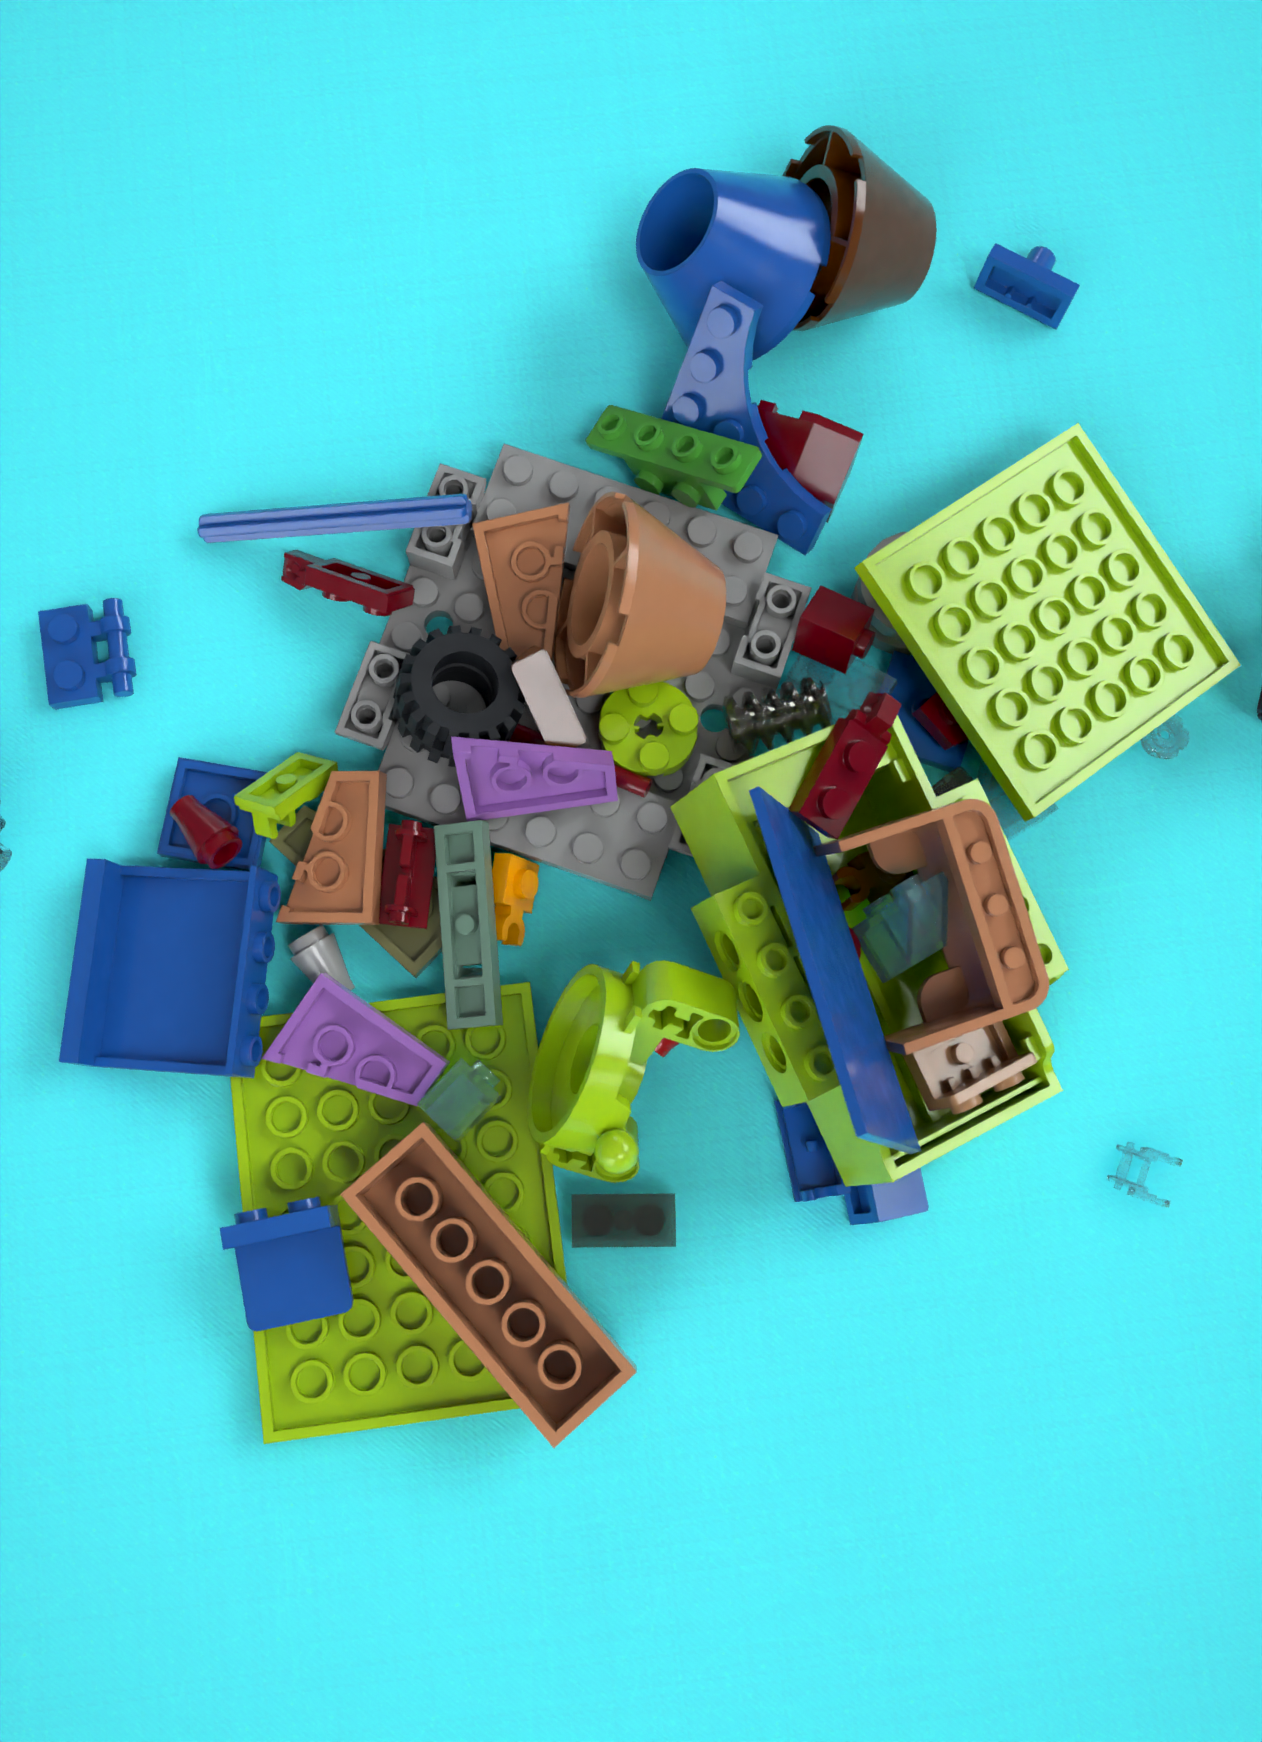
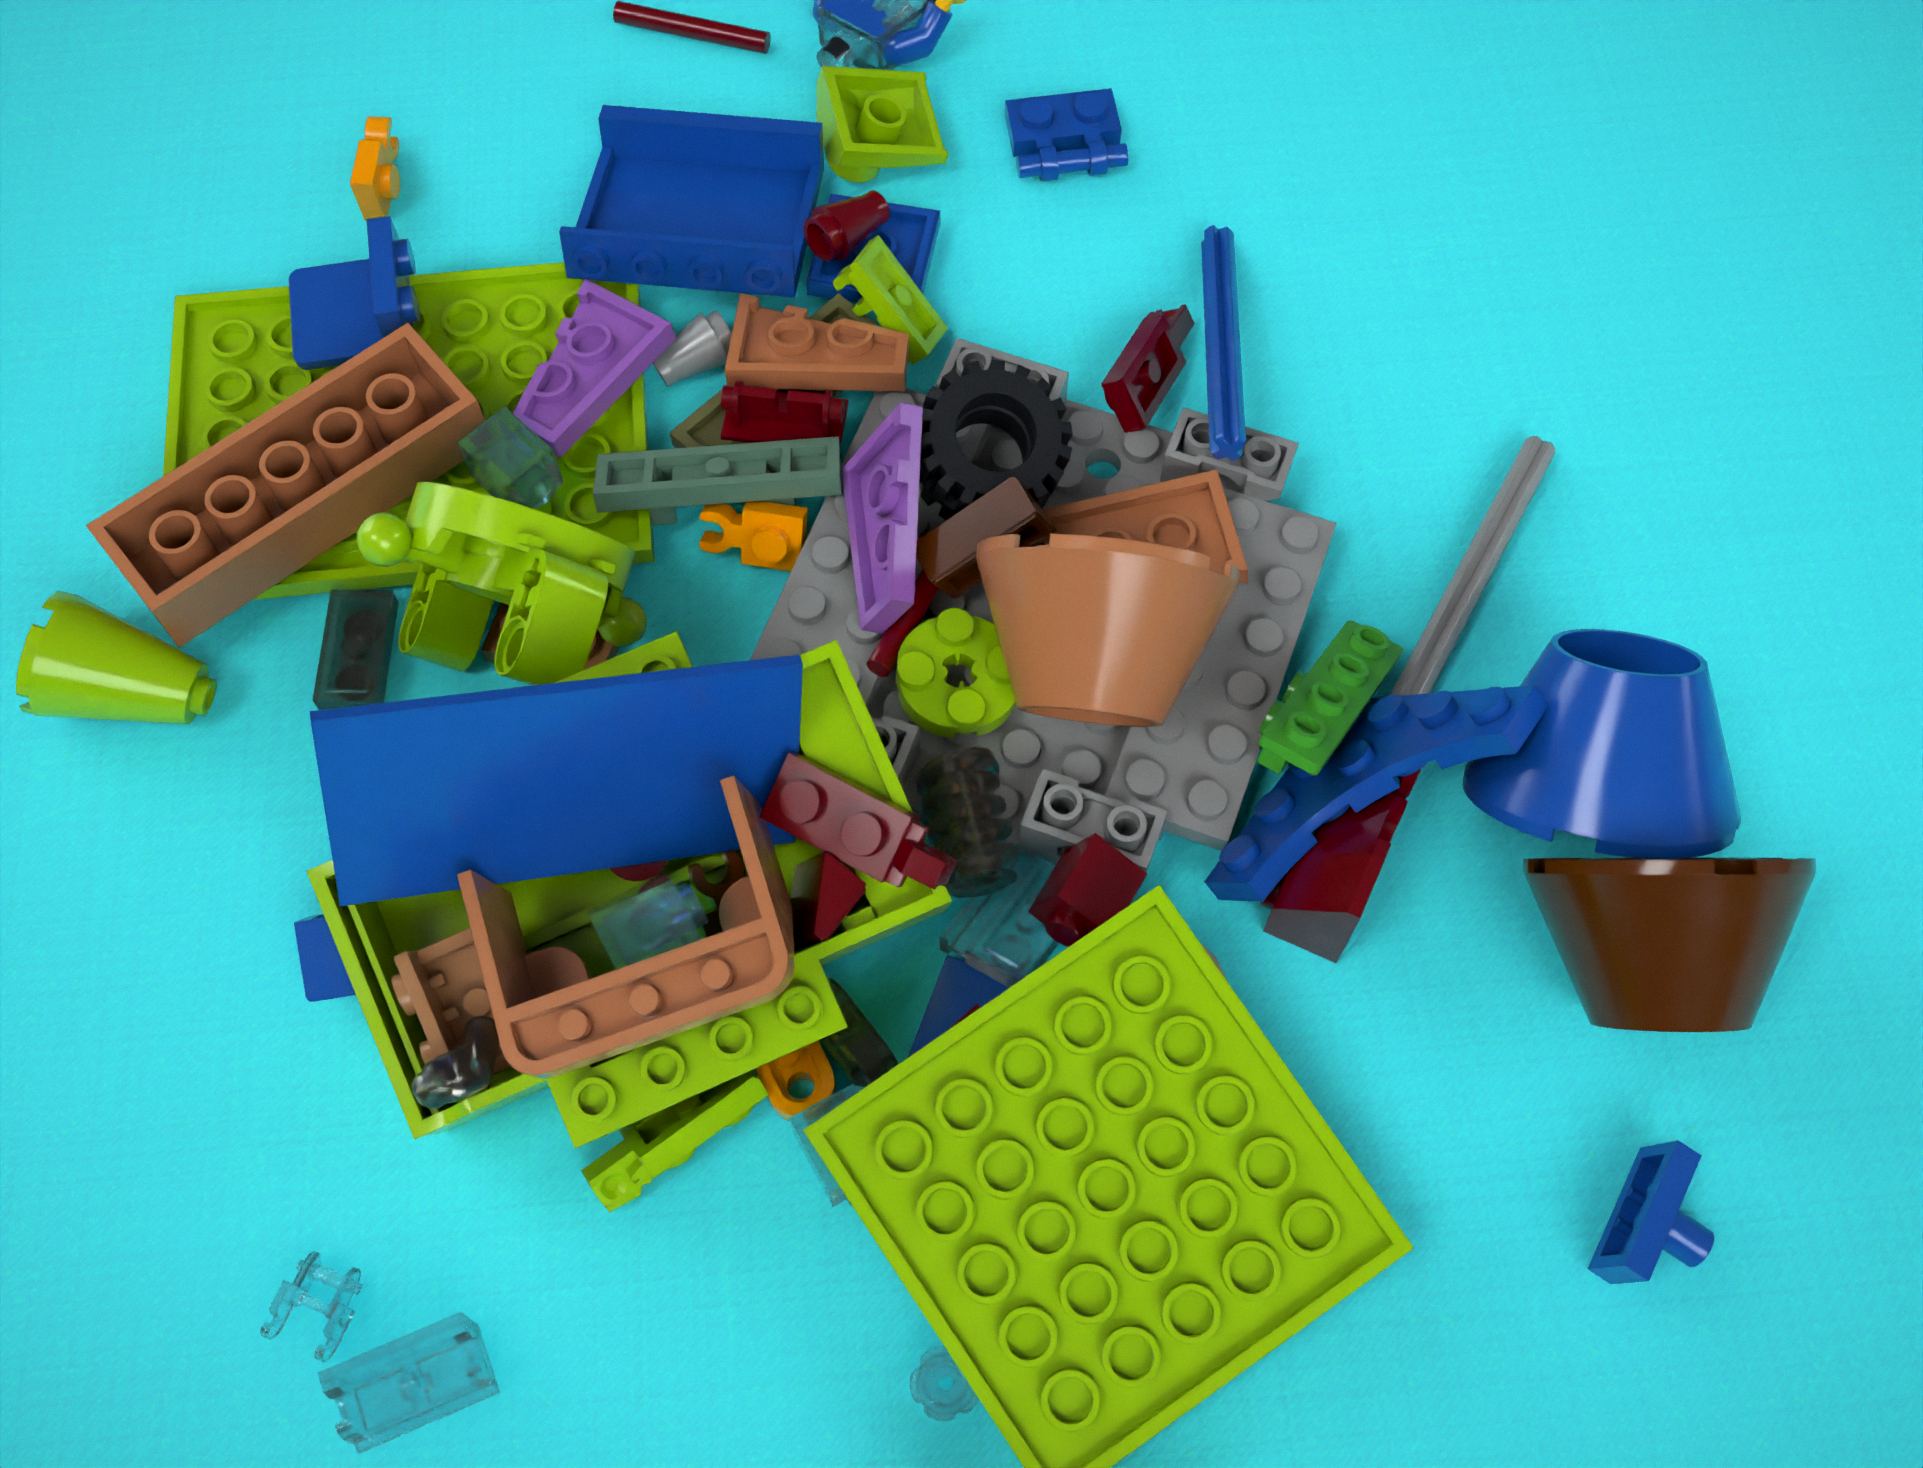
camera: 95 degrees right, 15 degrees down
none -> lime cone [16,591,217,724]
none -> clear light blue hinge [317,1312,500,1454]
none -> light orange plate [350,116,400,221]
none -> clear smoke arm [412,1016,499,1109]
none -> dark red slope [790,851,867,949]
none -> lime slope [816,66,949,183]
none -> light grey axle [1390,436,1555,696]

